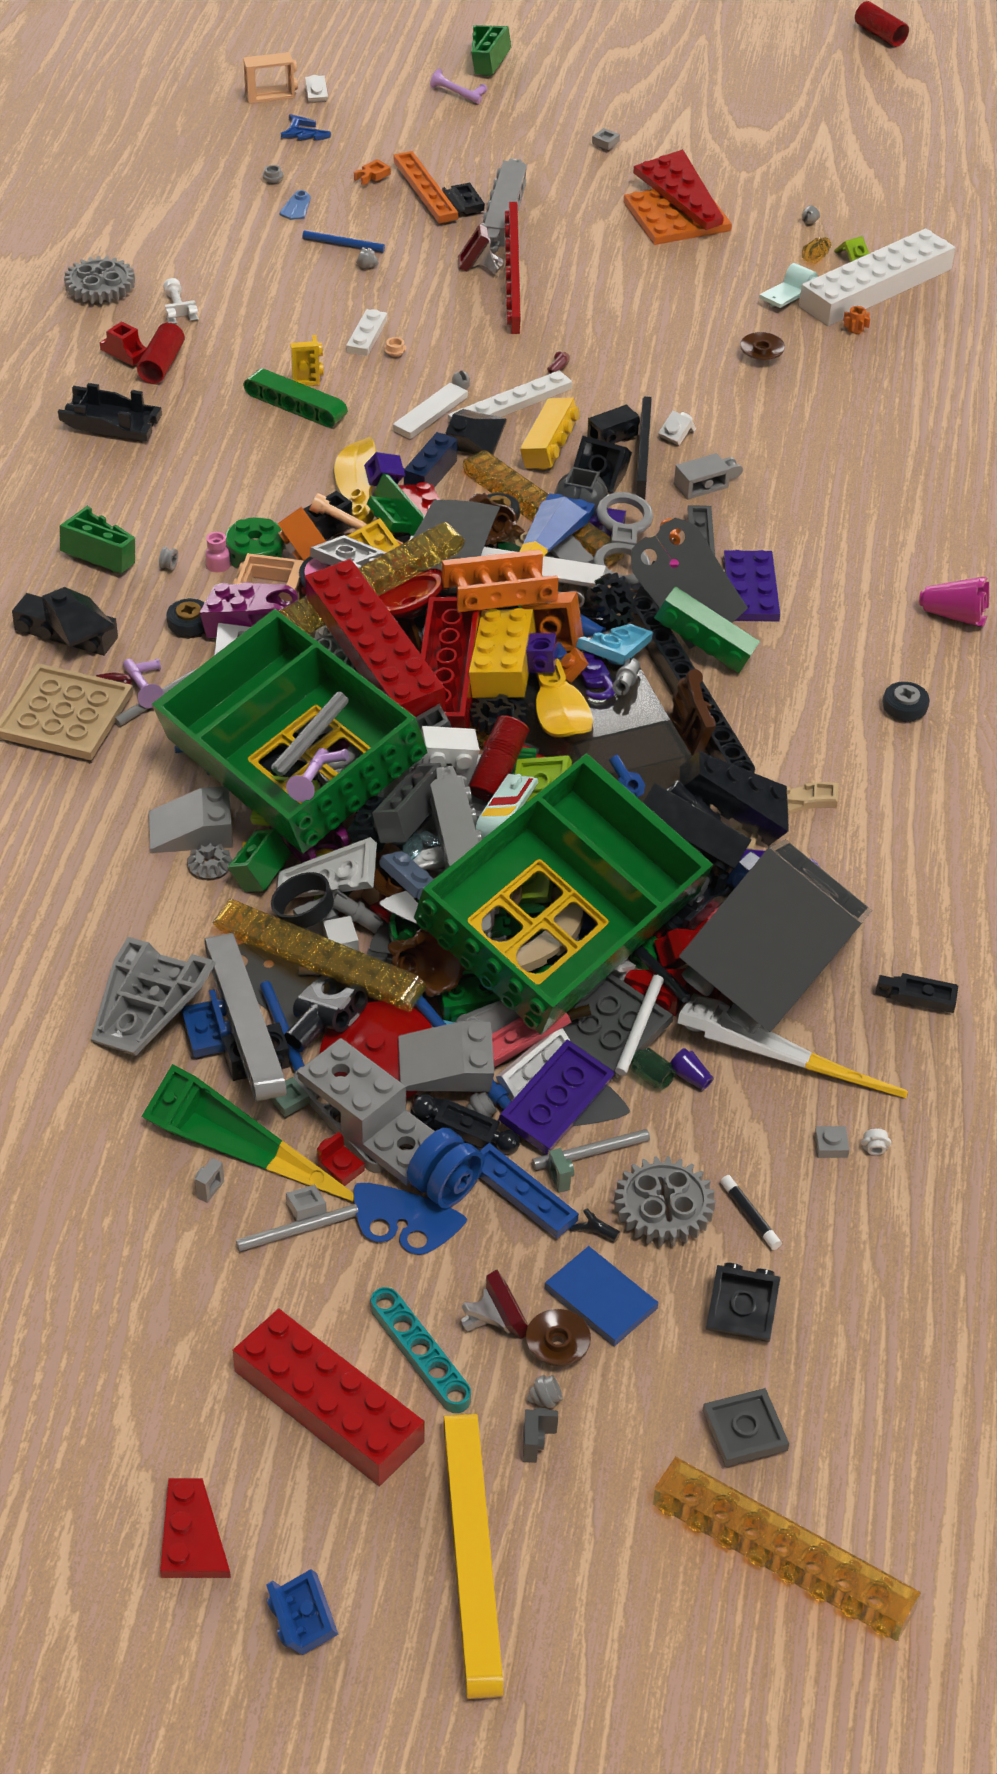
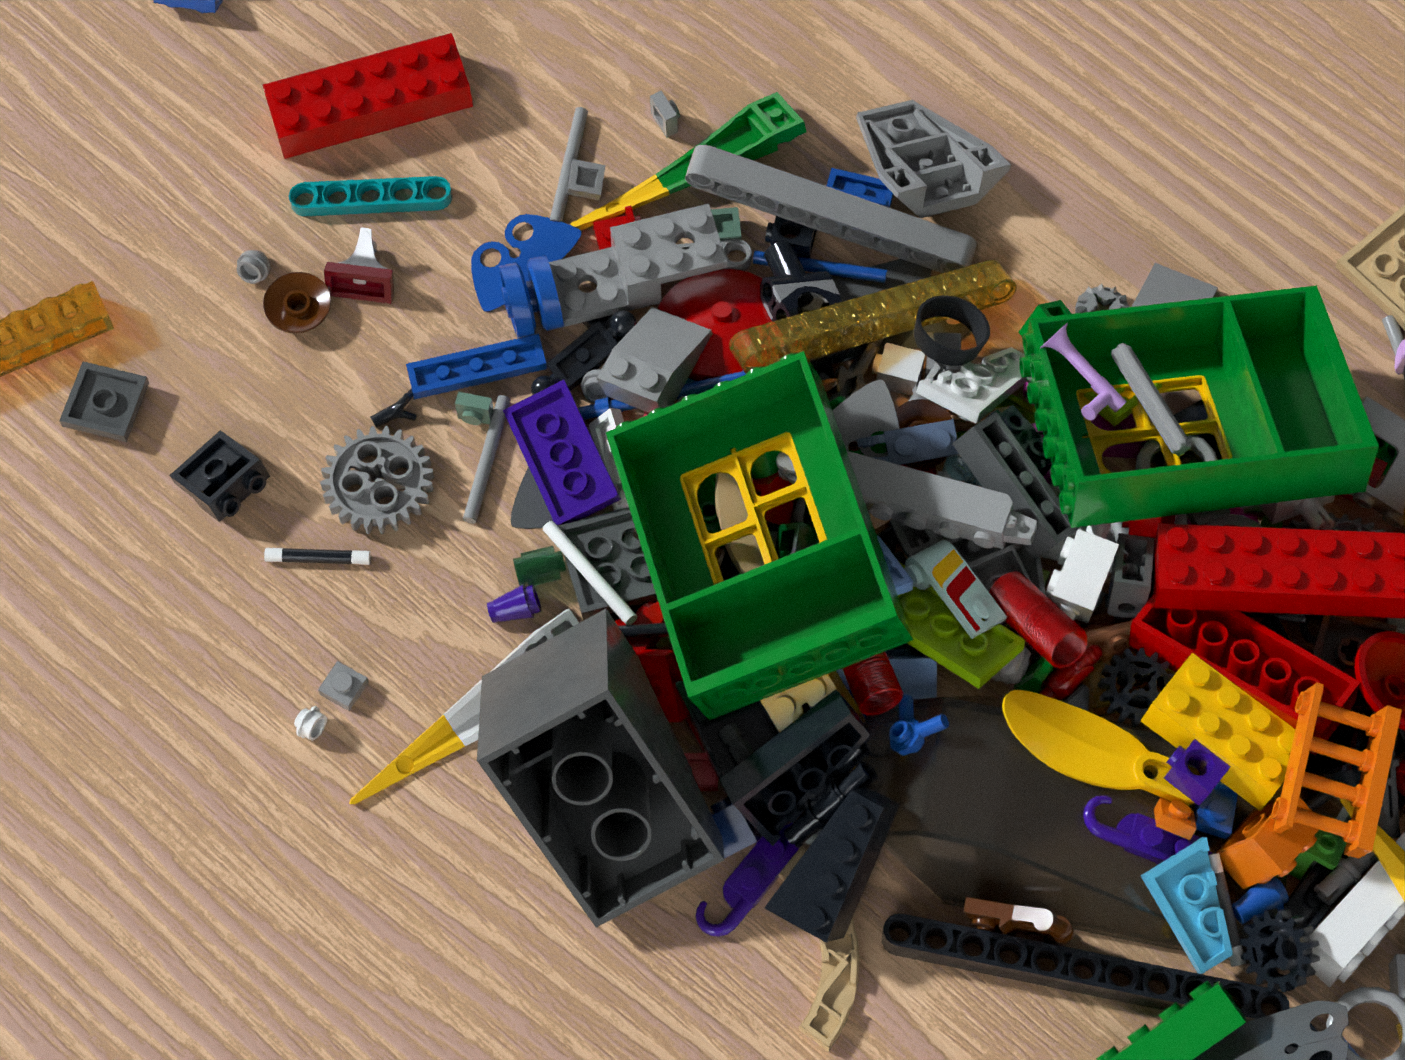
camera: 125 degrees right, 20 degrees up
yellow beam [443,1413,504,1699] -> none
dark grey bracket [523,1408,558,1463] -> none
blue tile [545,1246,659,1347] -> none
light grey pin [612,658,640,695] -> none
black hinge [875,973,959,1013] -> none

